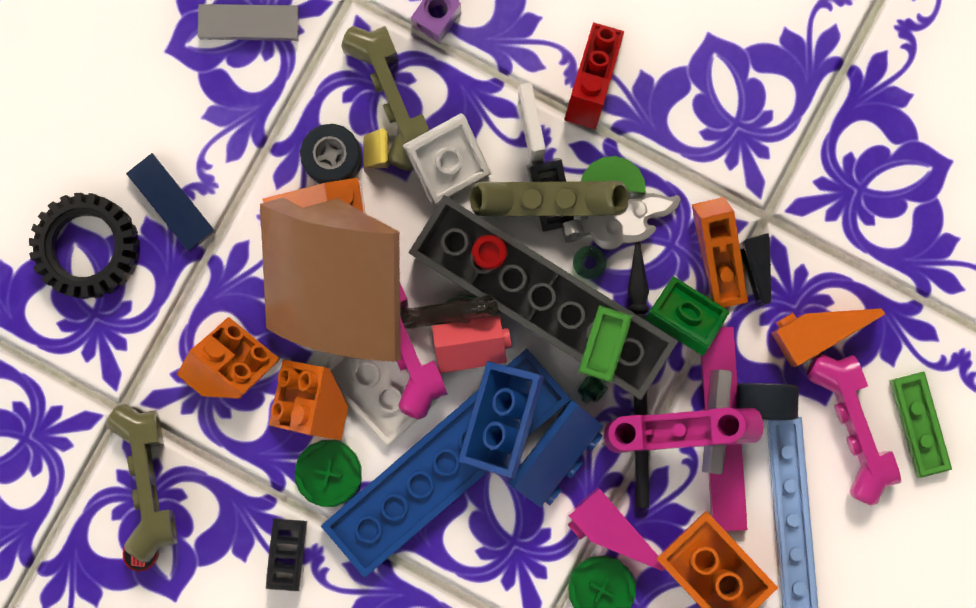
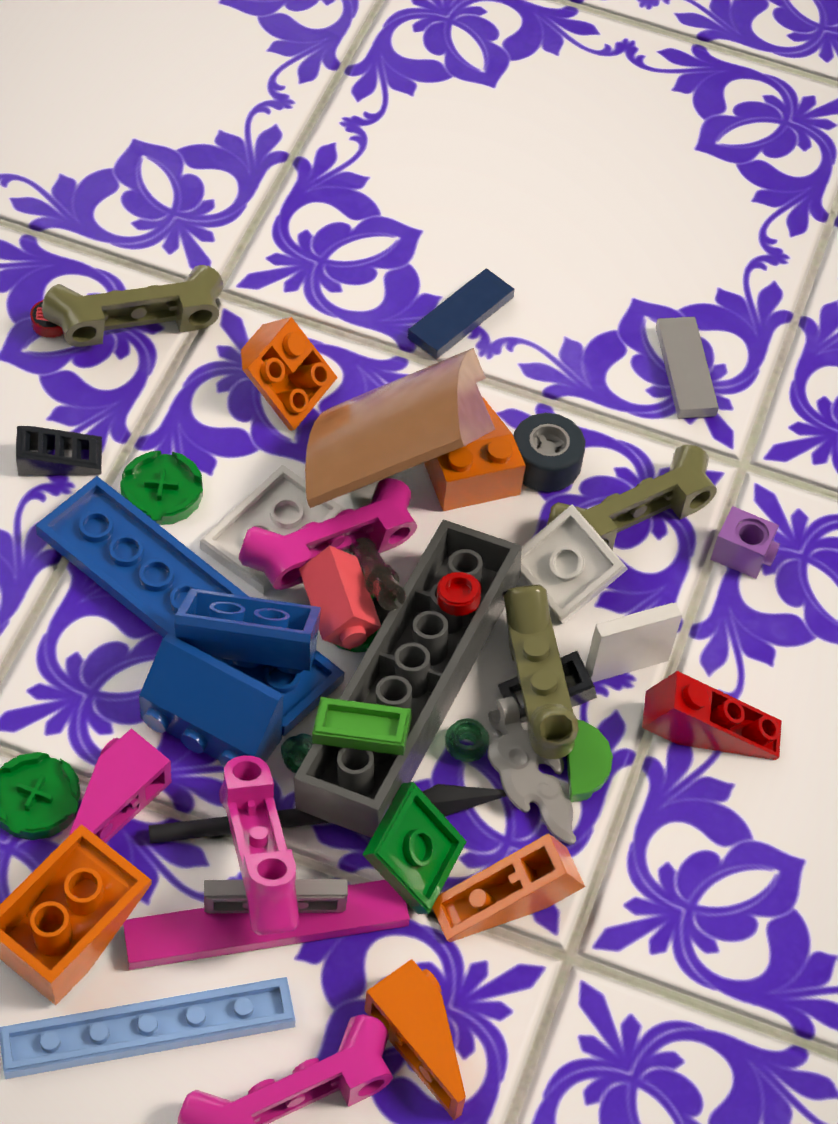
camera: 75 degrees right, 30 degrees down
black tyre [29,192,140,299] -> none
orange slope [269,360,348,441] -> none
light yellow slope [363,129,390,168] -> none
black wheel [736,383,799,420] -> none
black slope [739,233,771,307] -> none

